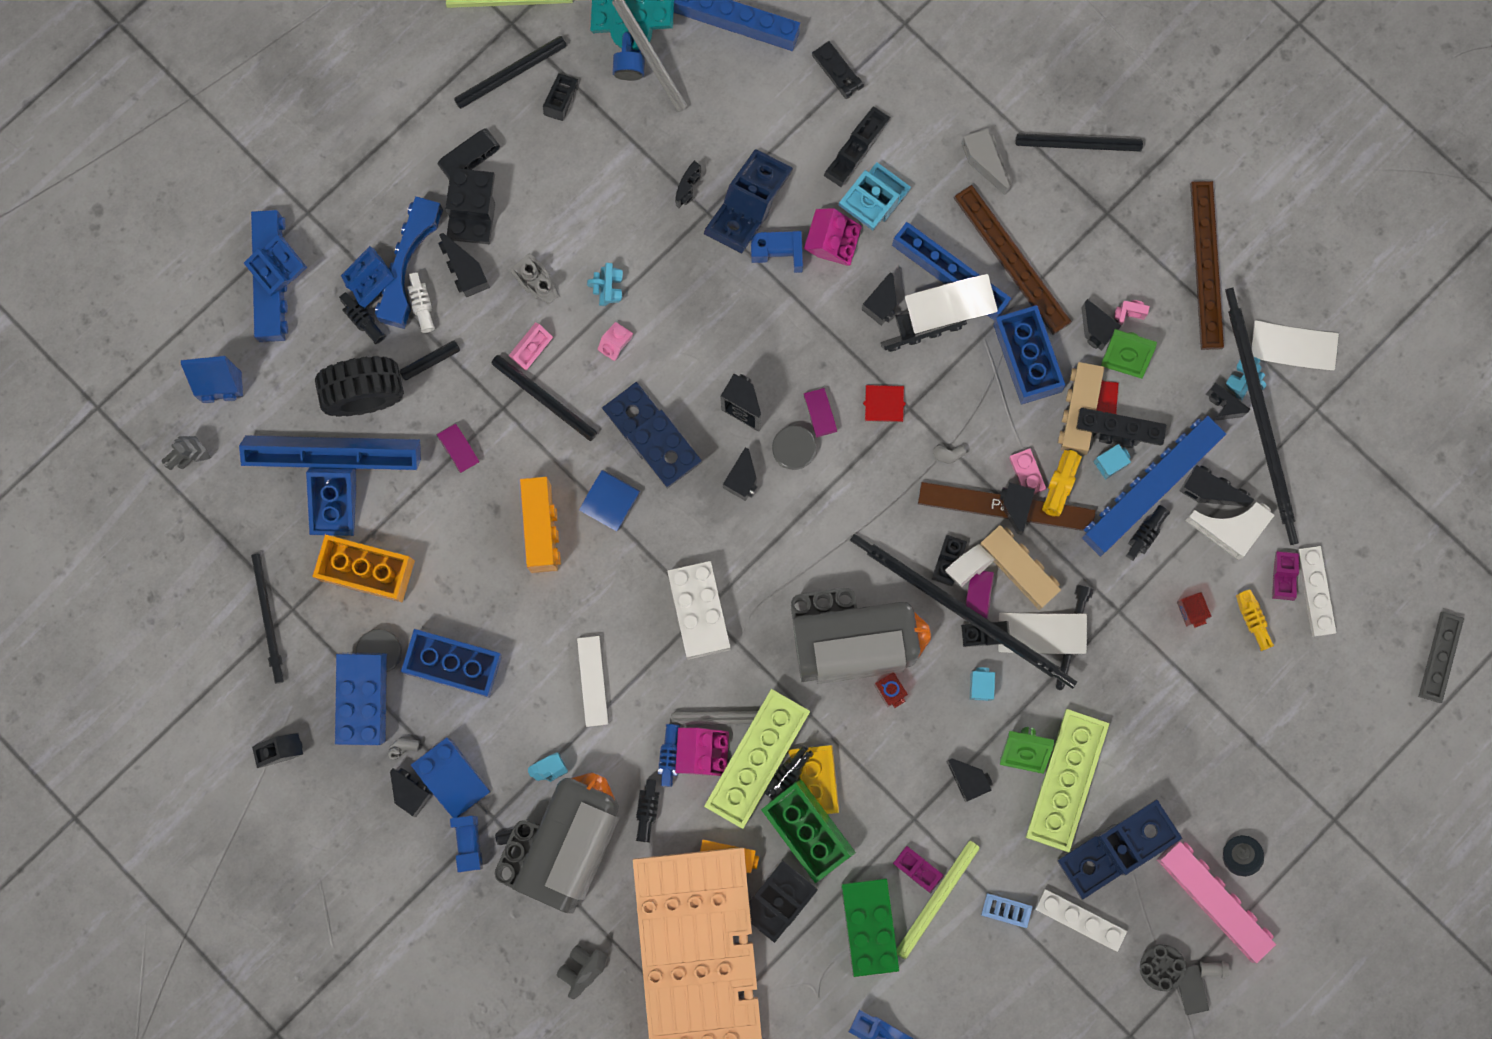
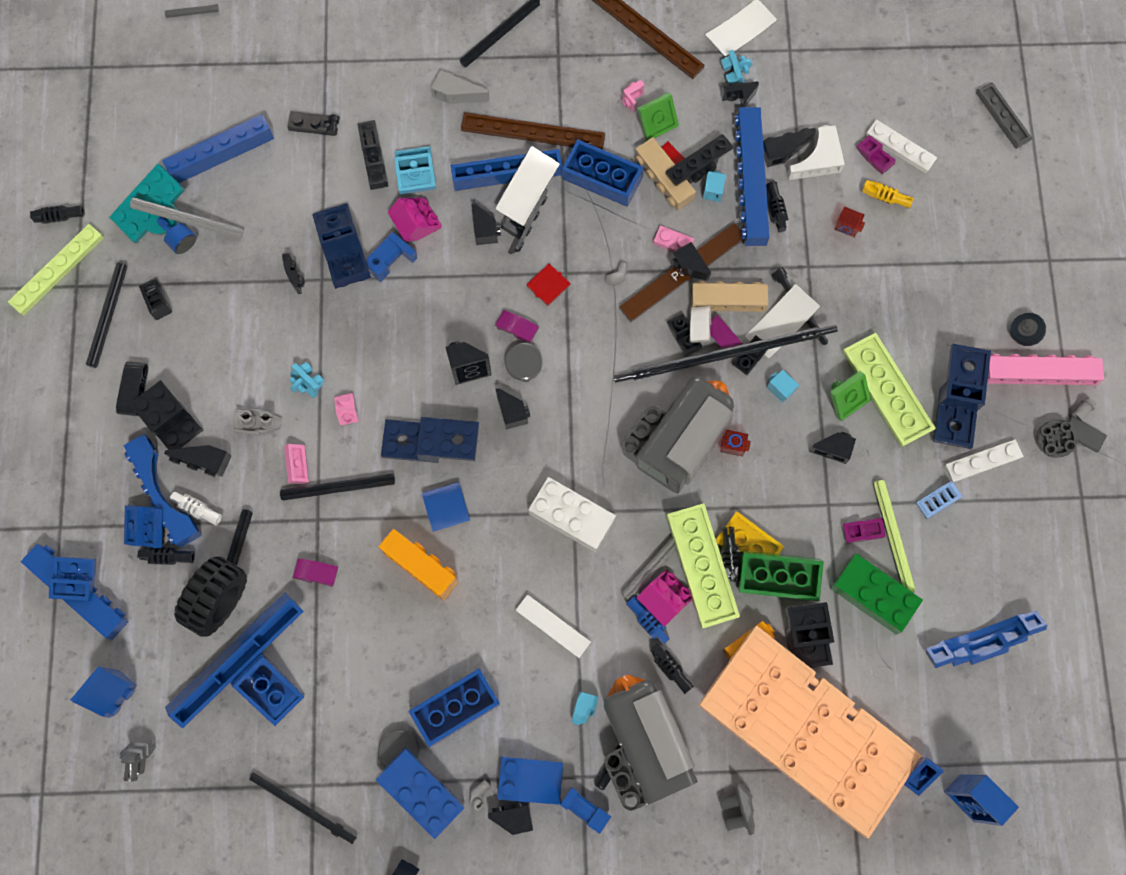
camera: 50 degrees left, 5 degrees down
light orange brick [312,534,415,603] -> none
yellow piece [1042,450,1082,516] -> none
black slope [1081,299,1121,351] -> none
black axle [1225,287,1299,545] -> none

